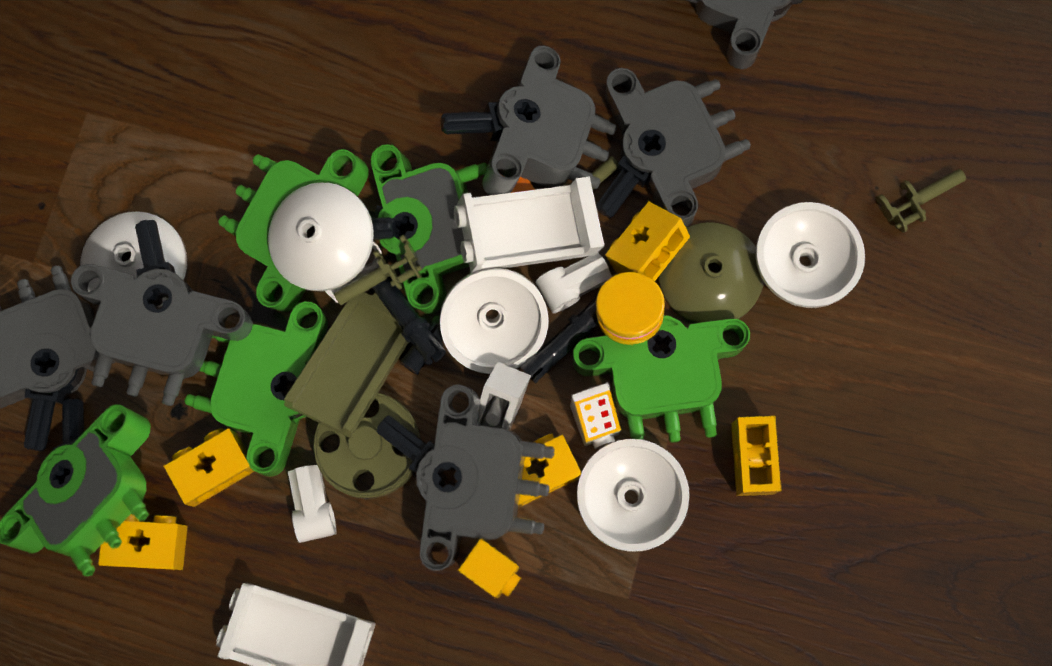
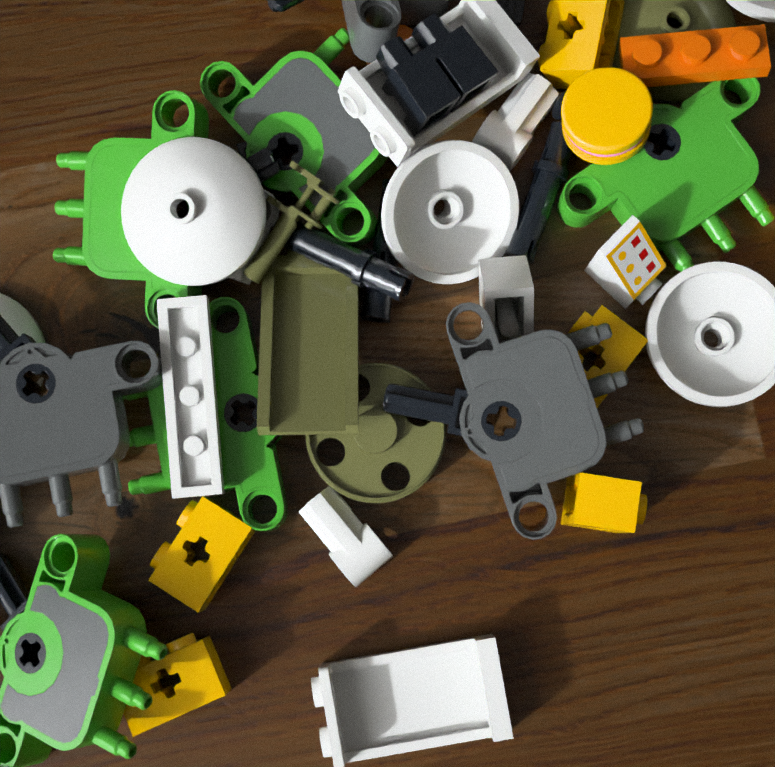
camera: 25 degrees left, 5 degrees up
none -> white plate [157,295,225,499]
none -> black hips [376,13,499,137]
none -> orange plate [618,24,771,87]

